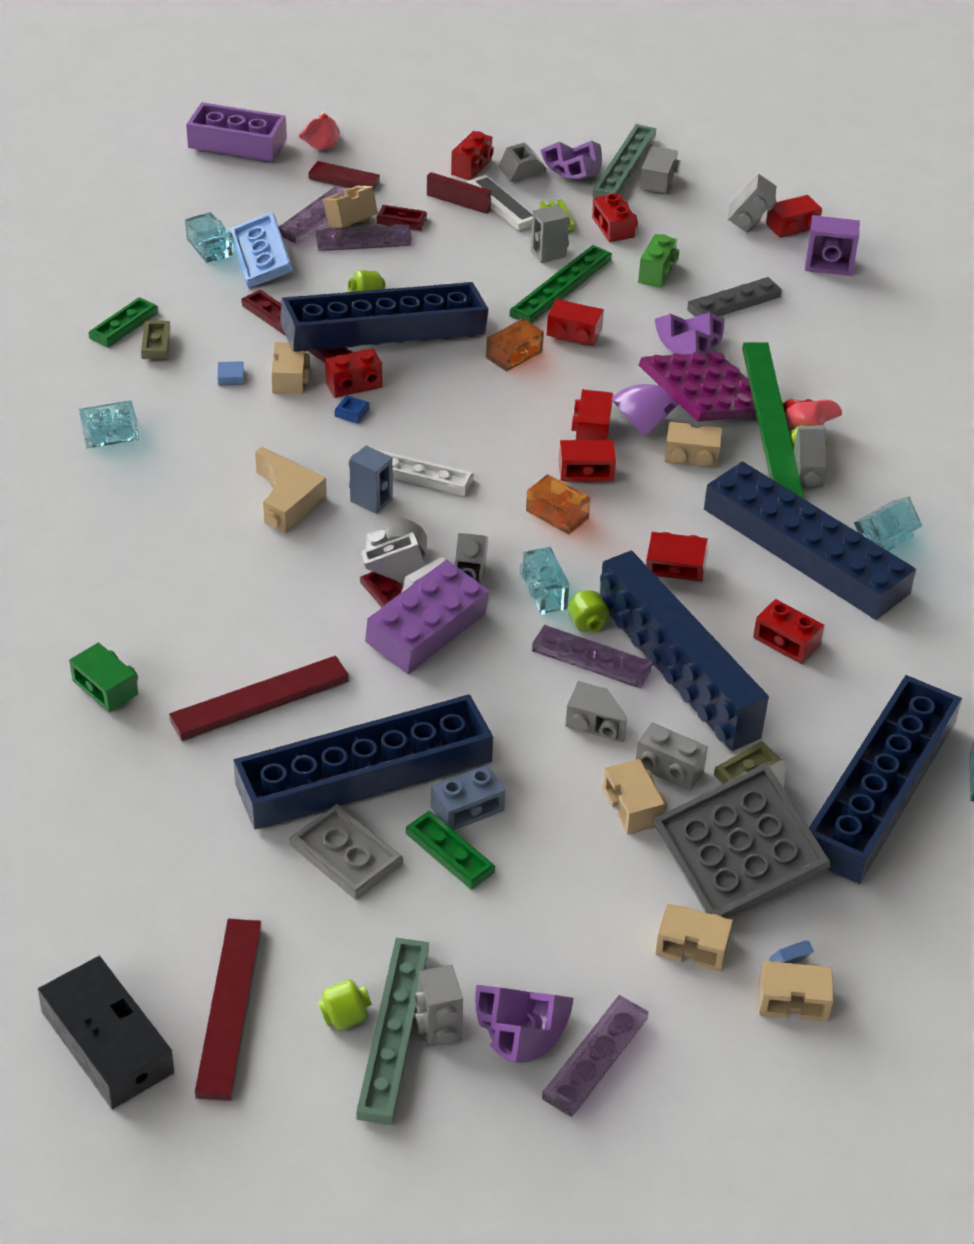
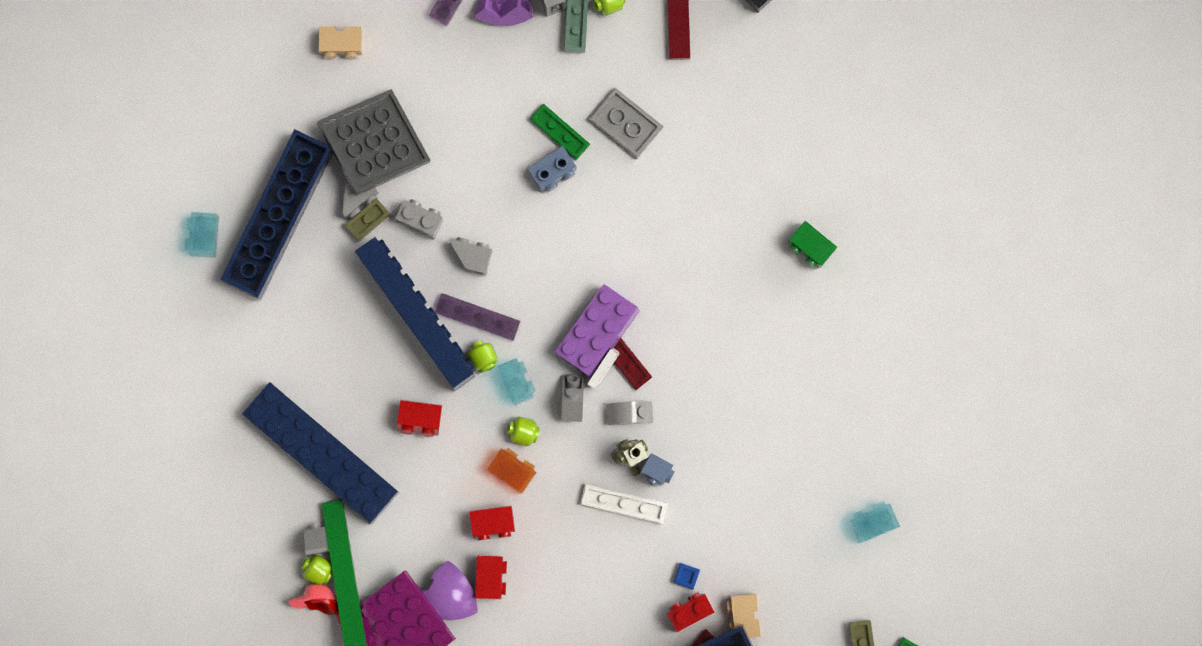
camera: 175 degrees right, 40 degrees up
dark red tile [169,655,349,741] -> none
medium blue tile [218,361,244,385] -> none
dark blue brick [233,694,493,830] -> none
tan arch [255,447,327,533] -> none
light grey slope [360,532,426,583] -> none
tan brick [603,759,667,834] -> none
tan brick [655,903,733,972] -> none
tan brick [664,421,722,468] -> none
red brick [753,599,825,664] -> none
medium blue tile [769,940,814,964] -> none
clear light blue brick [854,496,923,551] -> none
none -> lime head [507,416,539,446]
none -> olive brick [611,439,649,476]

